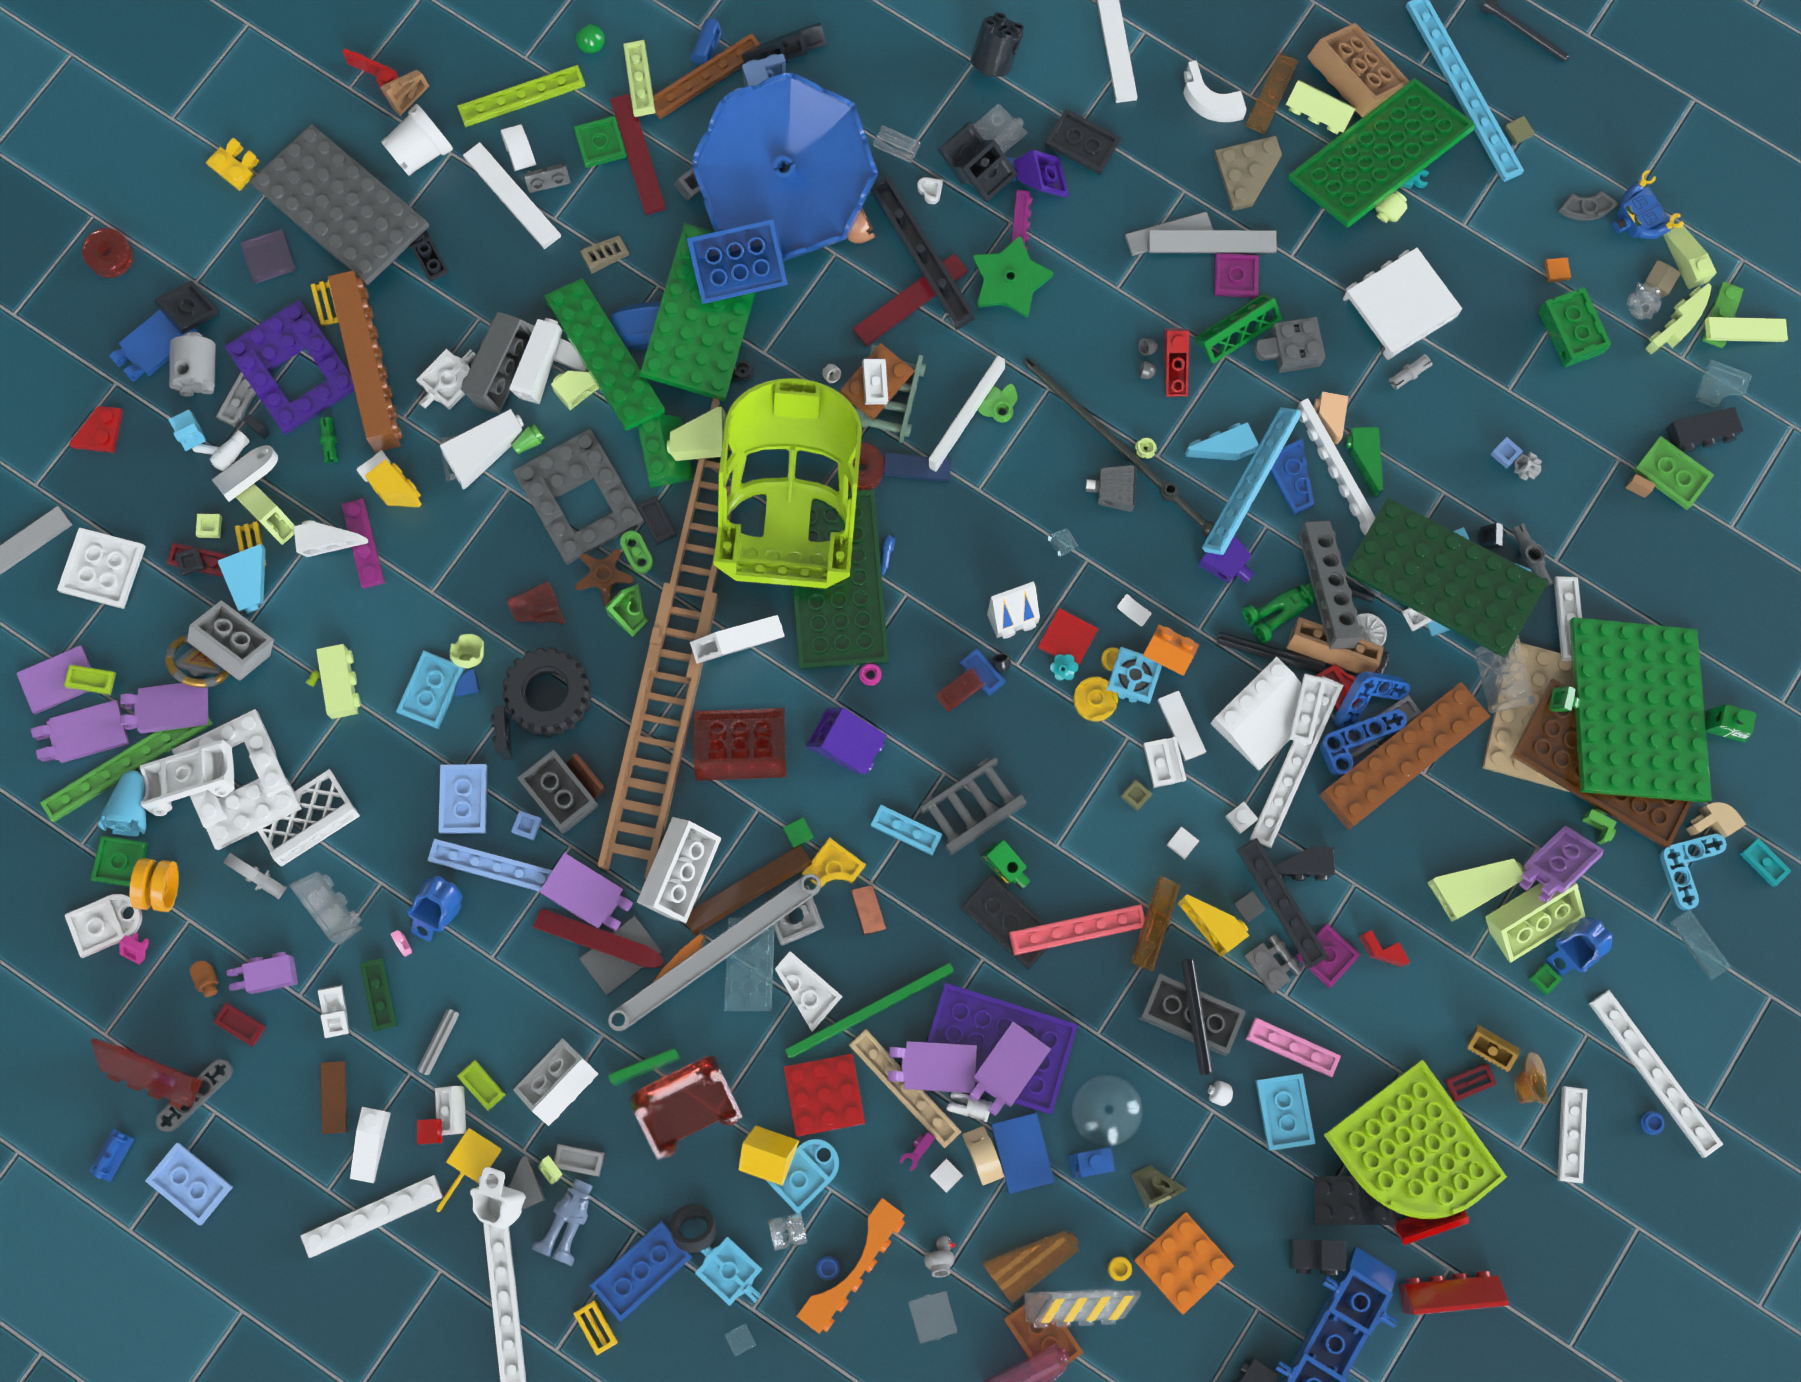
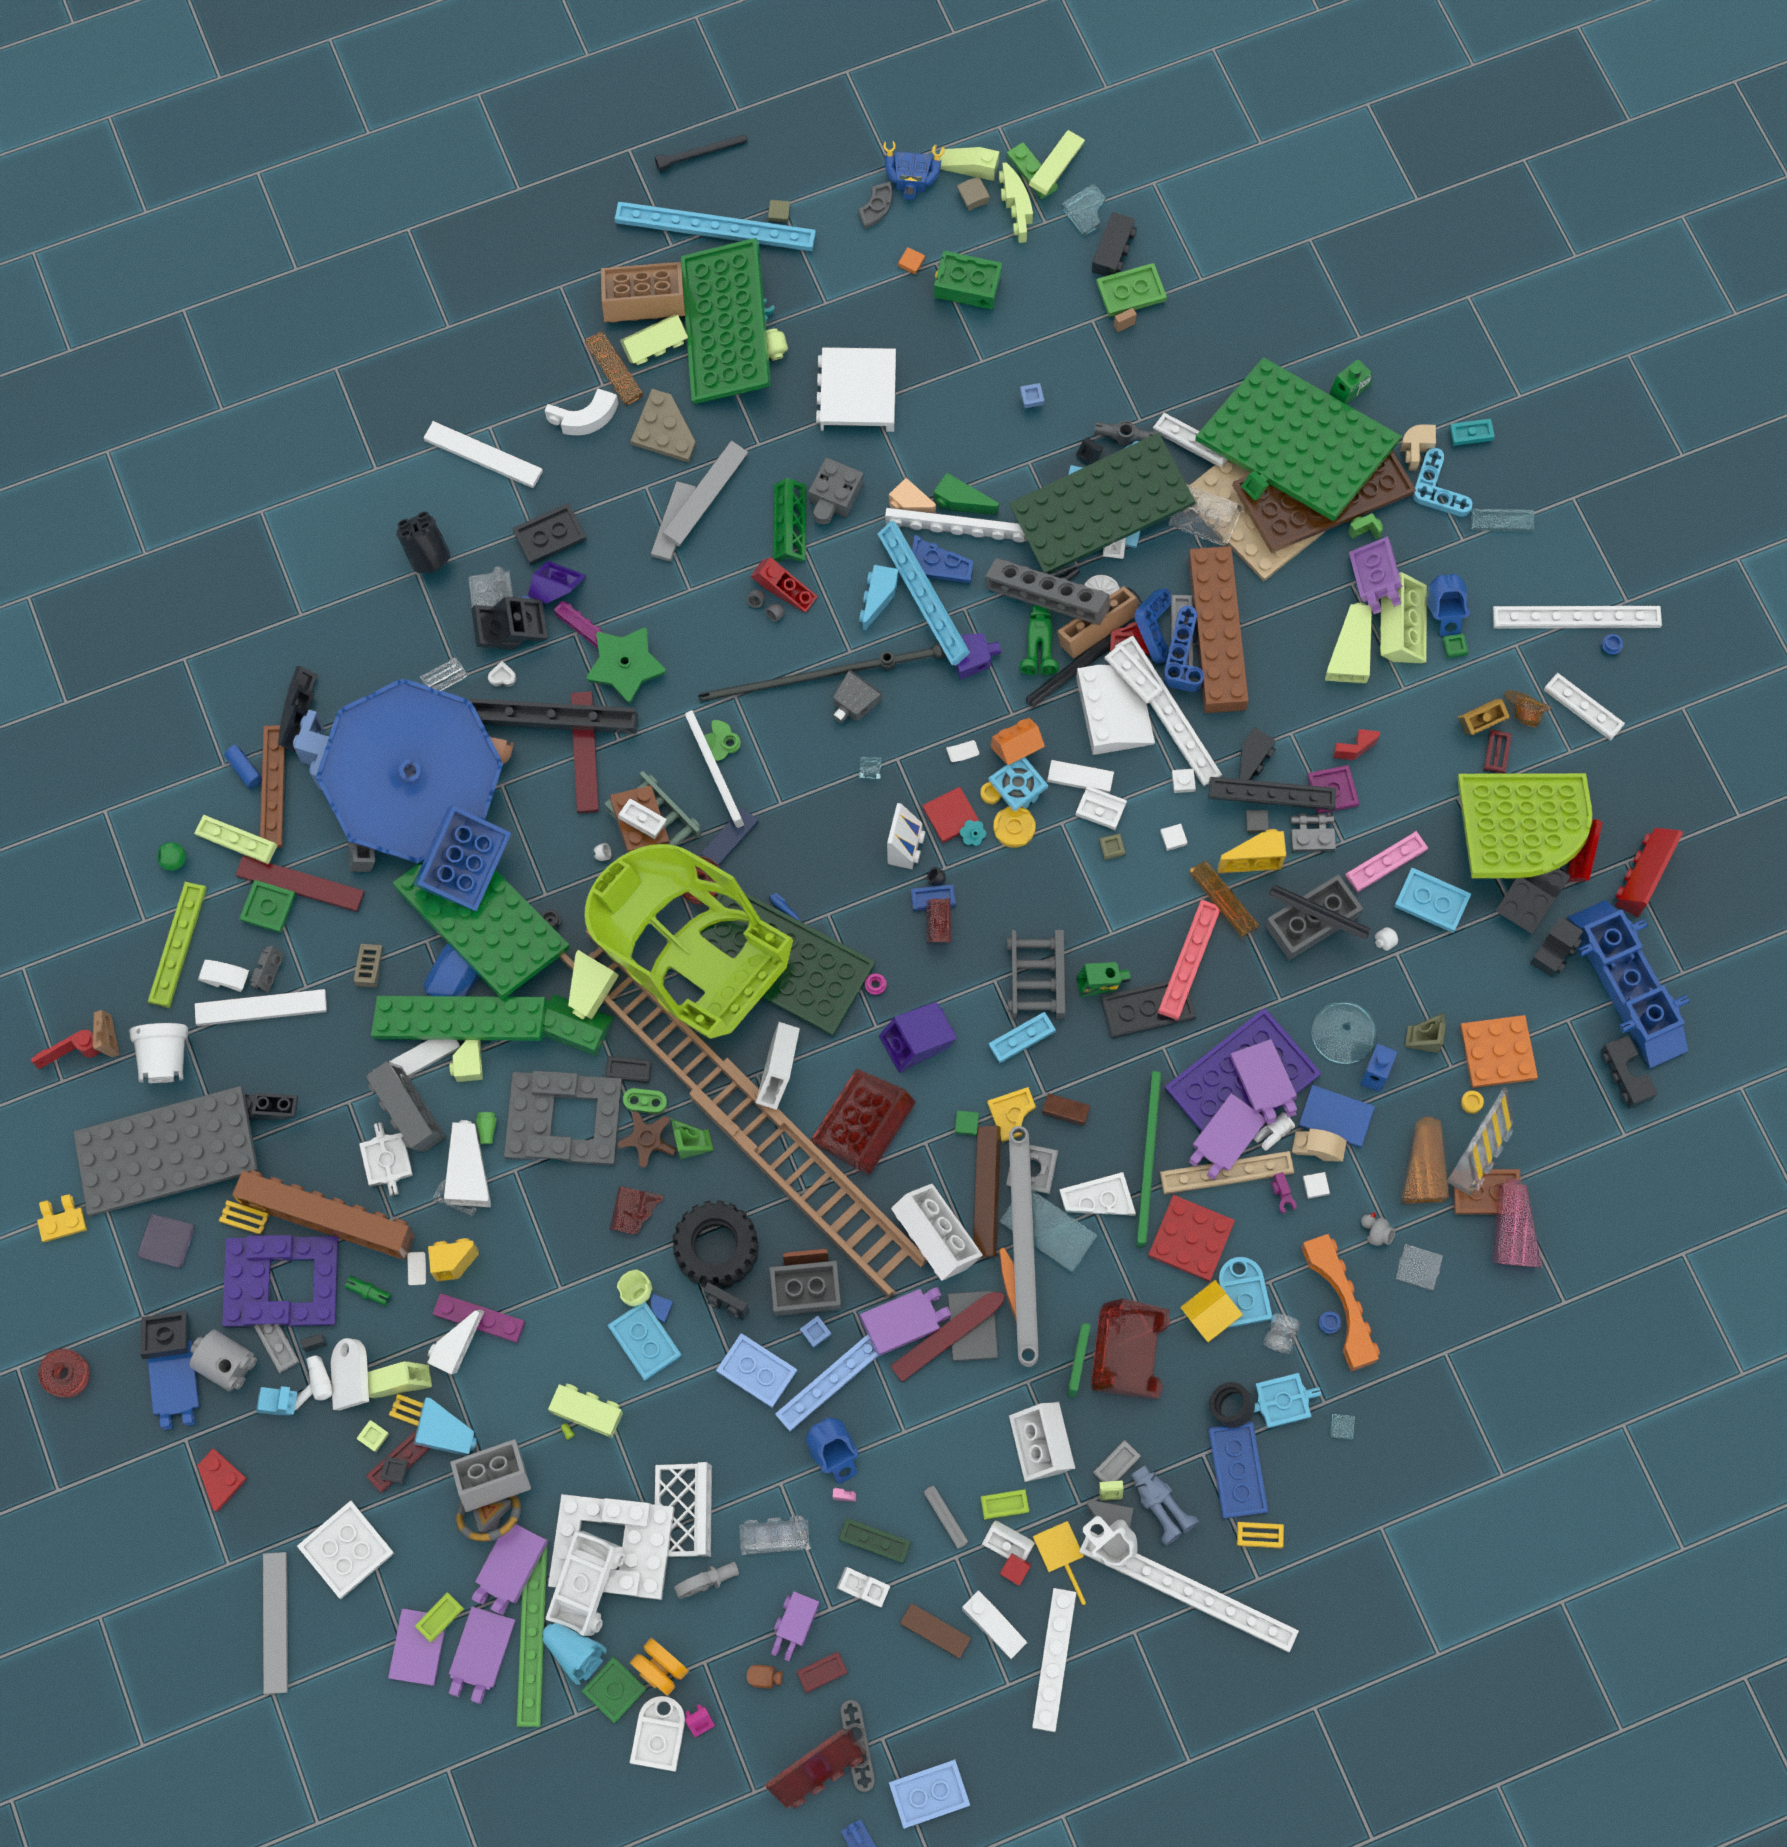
camera: 50 degrees left, 5 degrees down
white slope [510,318,563,404] -> none
yellowish green plate [1135,438,1157,459] -> none
magenta tile [1214,253,1259,298] -> none
light grey pin [1389,354,1432,390] -> none
light grey gear [1514,452,1542,481] -> none
clear brick [1627,283,1661,320] -> none

